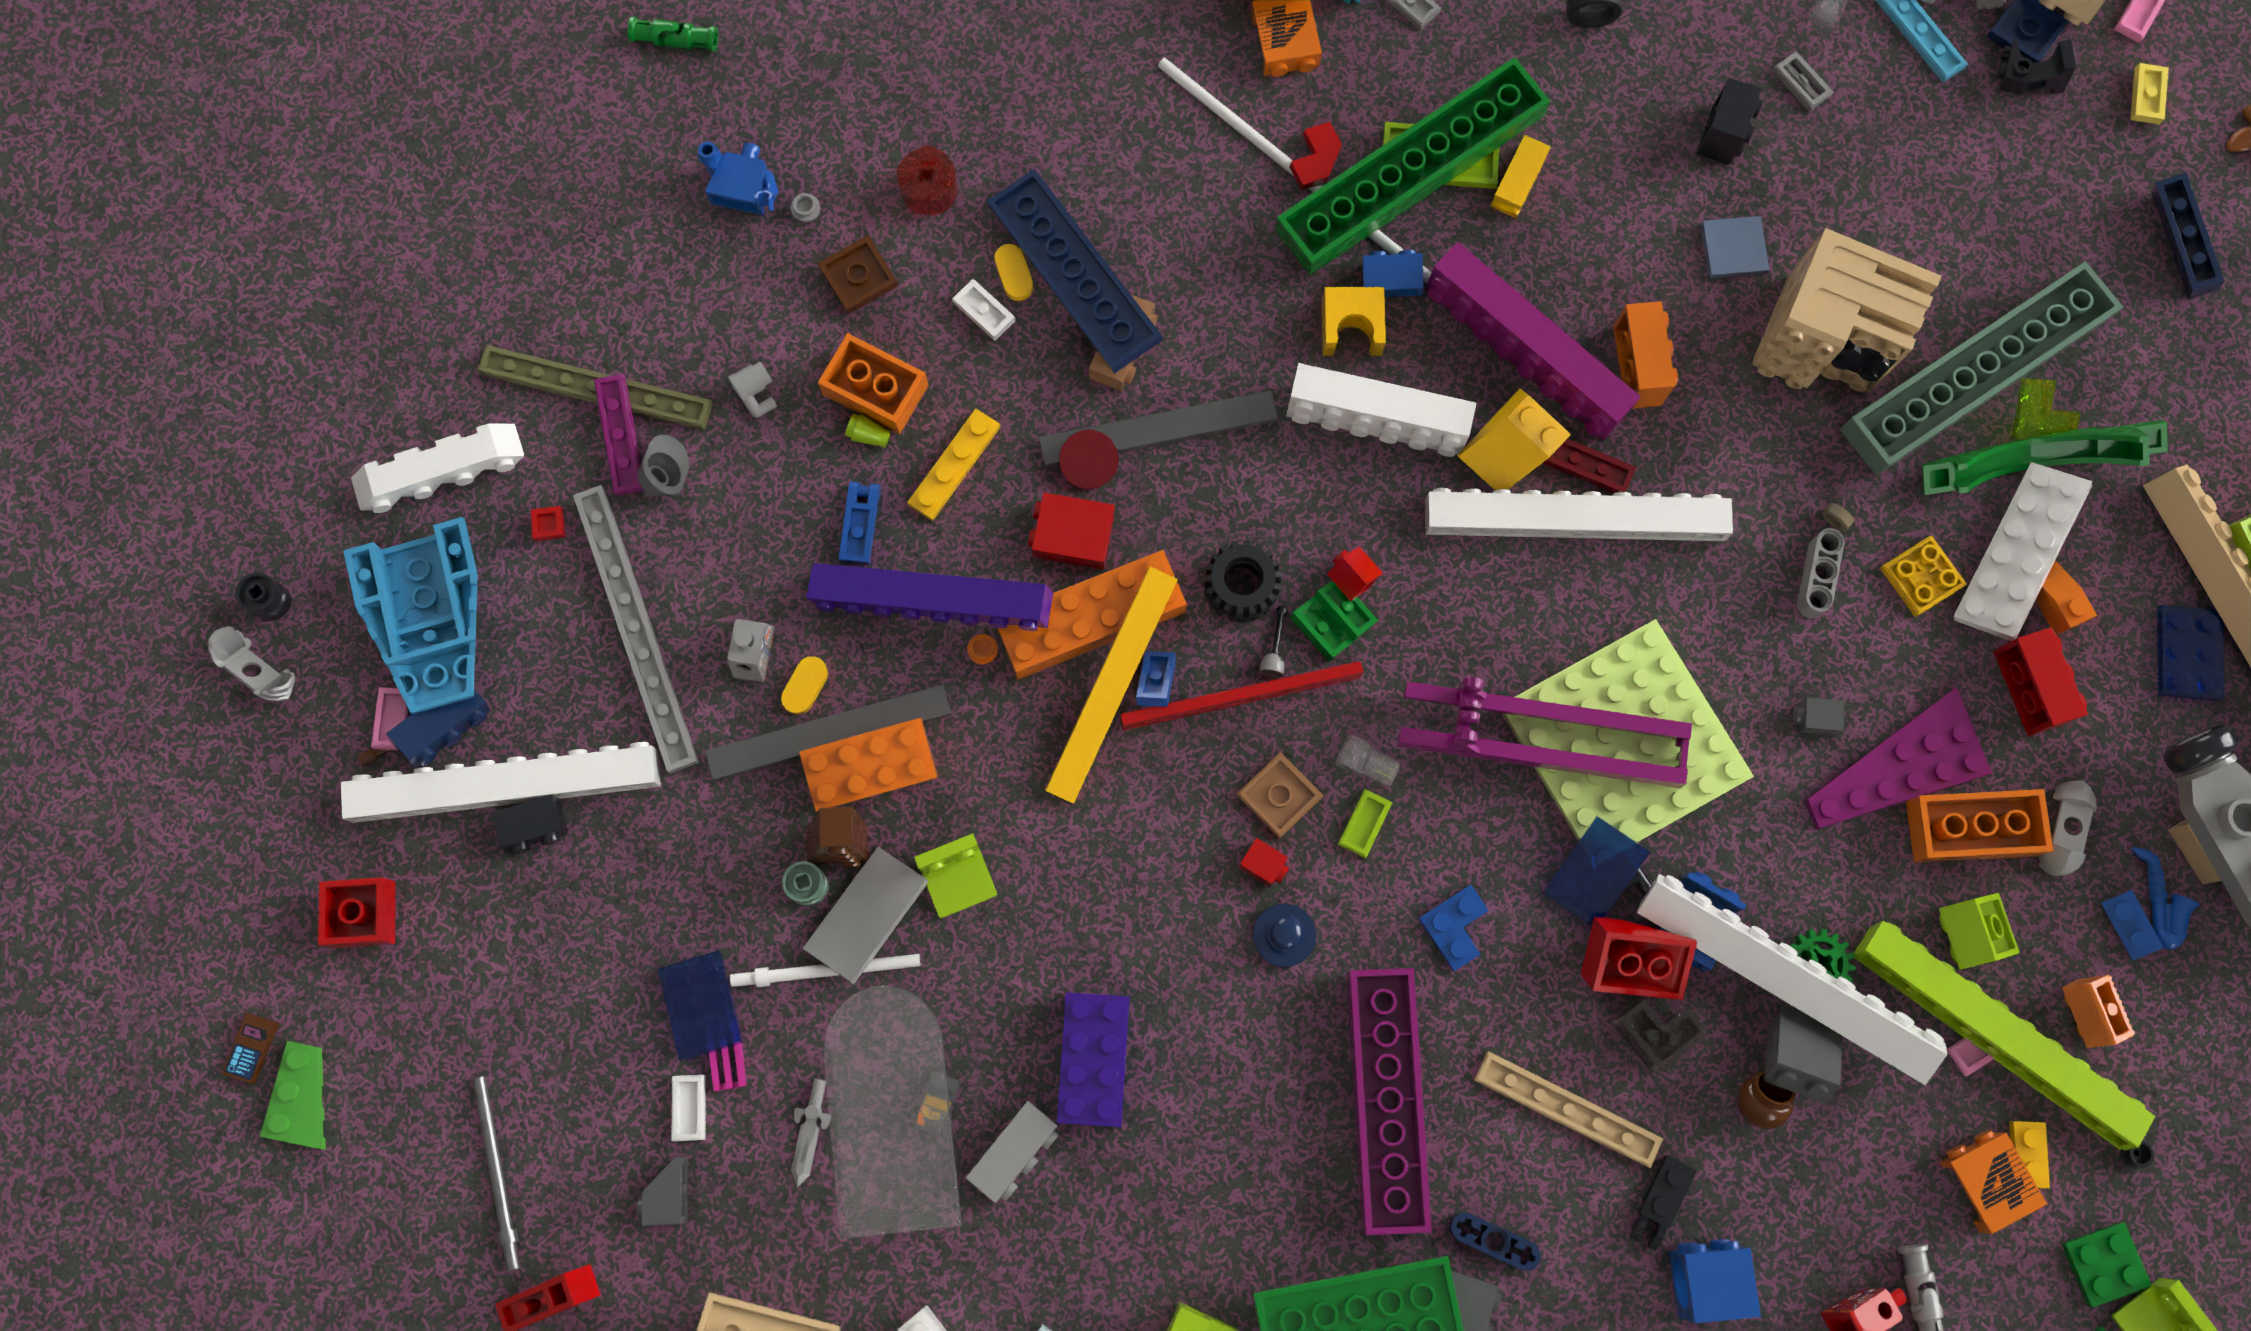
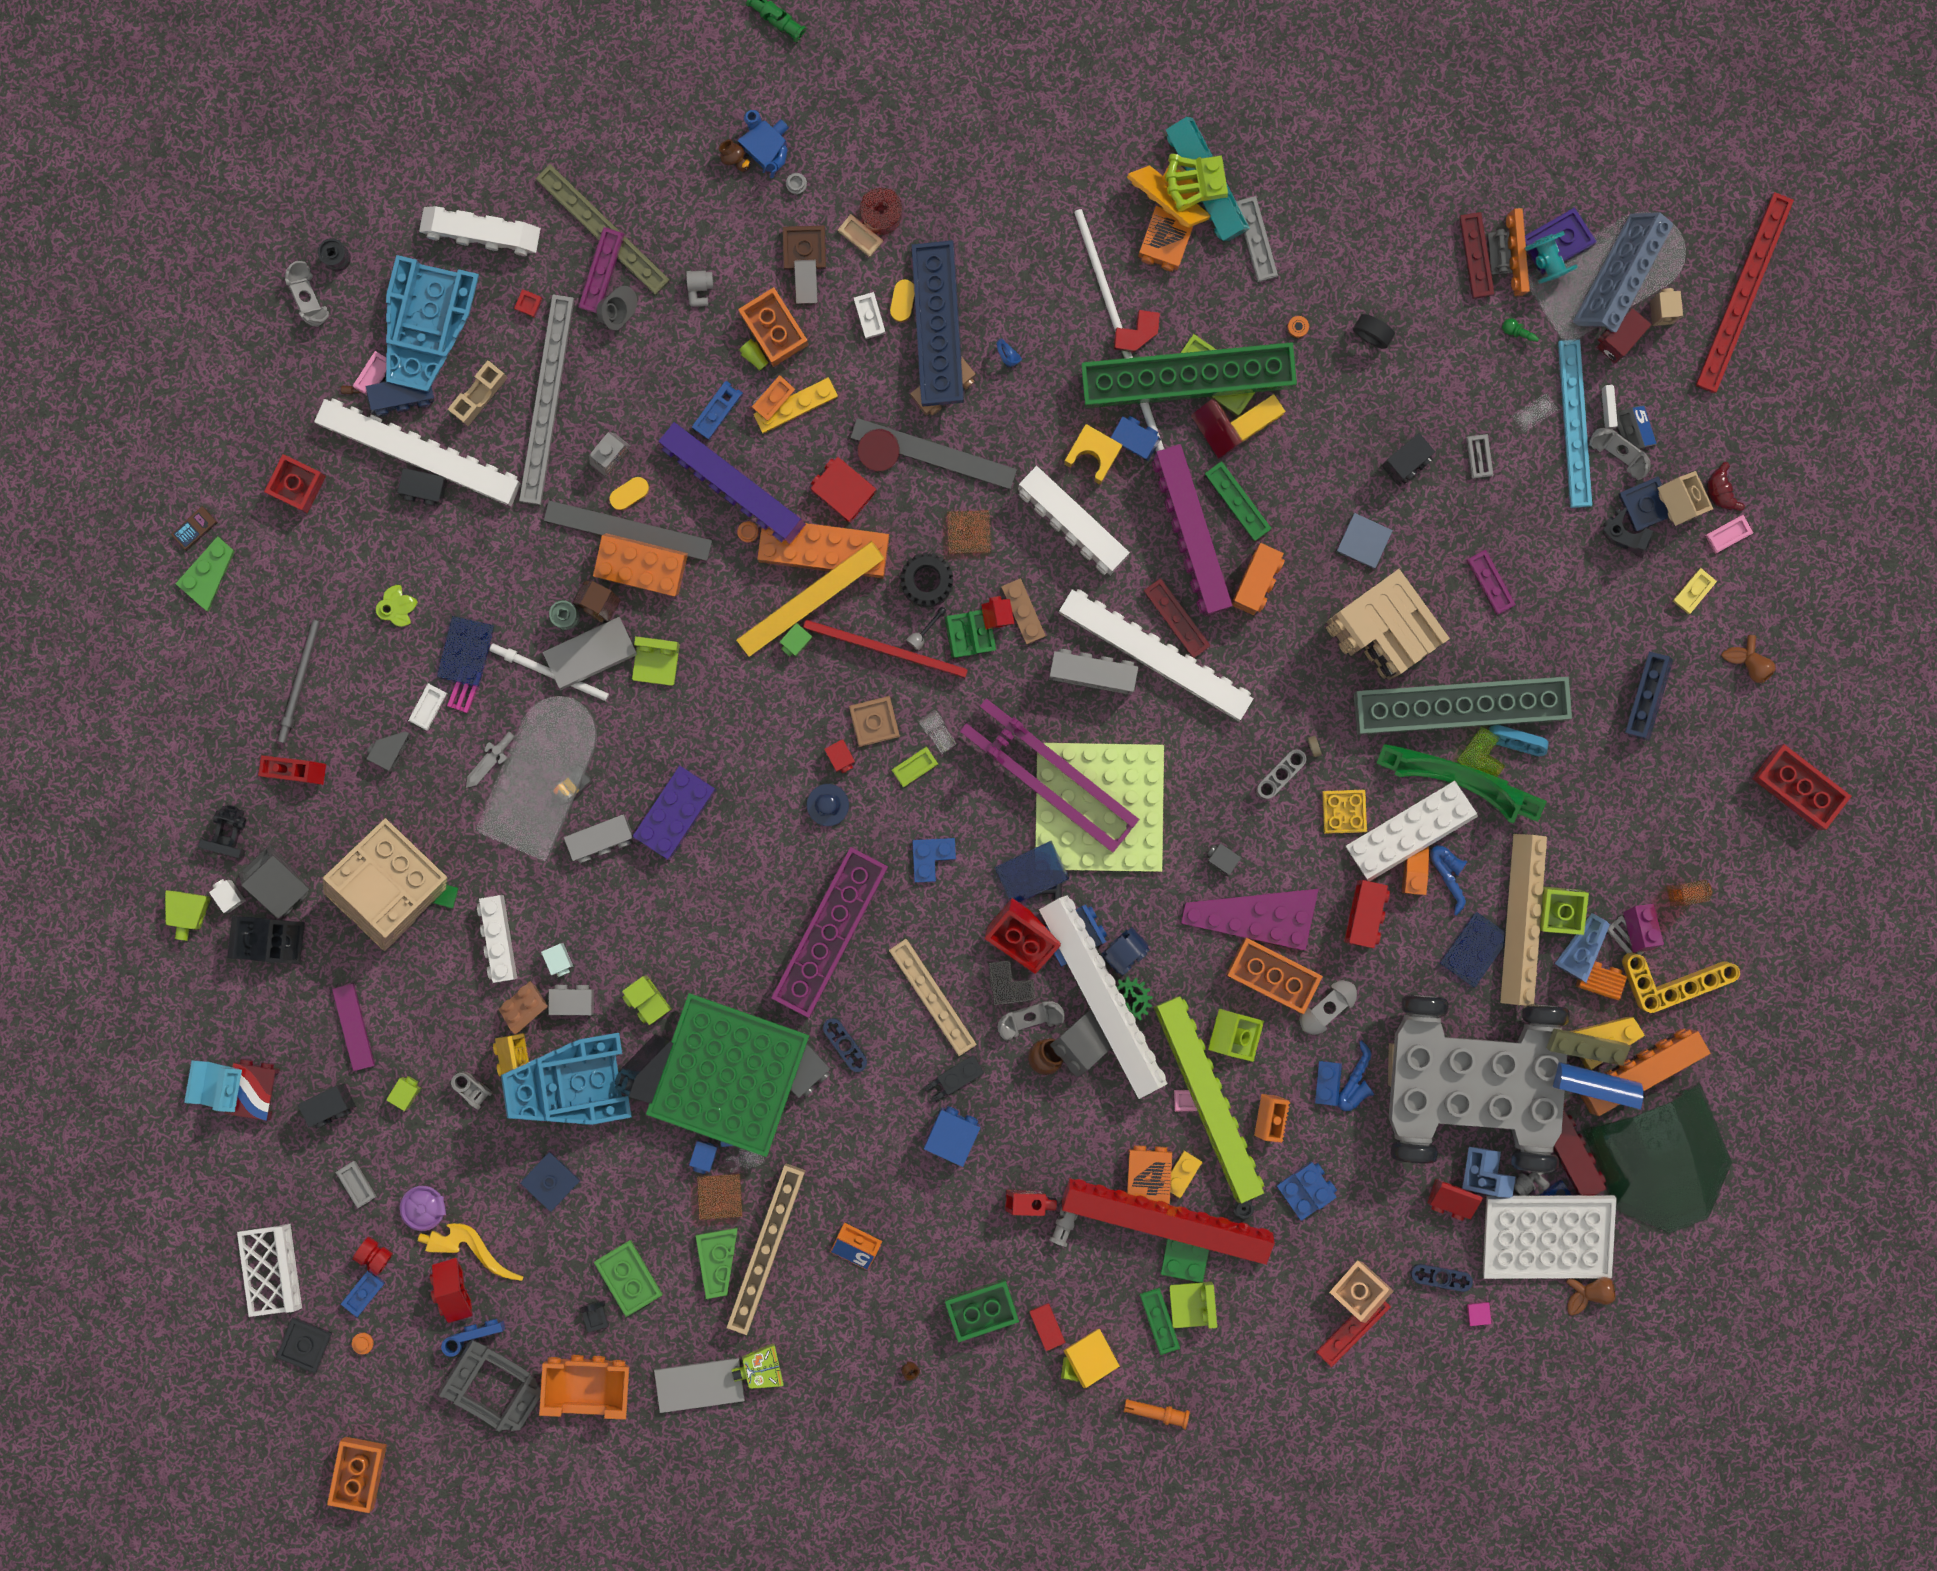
camera: 25 degrees right, 10 degrees up
blue plate [1136,651,1176,707] -> none
yellow slope [1457,389,1571,490] -> none
none -> lime plate [376,585,418,627]
none -> tan arch [448,360,508,426]
none -> reddish brown animal [719,139,750,172]
none -> orange panel [750,375,795,421]
none -> bright green brick [780,623,813,657]
none -> light grey tile [795,260,818,304]
none -> tan tile [838,214,883,257]
none -> clear orange plate [947,510,991,554]
none -> blue piece [996,339,1022,368]
none -> light grey piece [997,1001,1064,1041]
none -> medium nougat plate [1001,578,1046,645]
none -> light grey brick [1049,649,1138,695]
none -> red brick [1062,1178,1275,1265]
none -> dark blue brick [1100,926,1150,976]
none -> dark red piece [1191,398,1243,459]
none -> green plate [1204,461,1272,542]
none -> blue plate [1276,1161,1337,1221]
none -> orange tile [1287,316,1309,338]
none -> blue piece [1429,846,1467,916]
none -> magenta tile [1466,550,1516,615]
none -> dark azure beam [1487,725,1549,756]

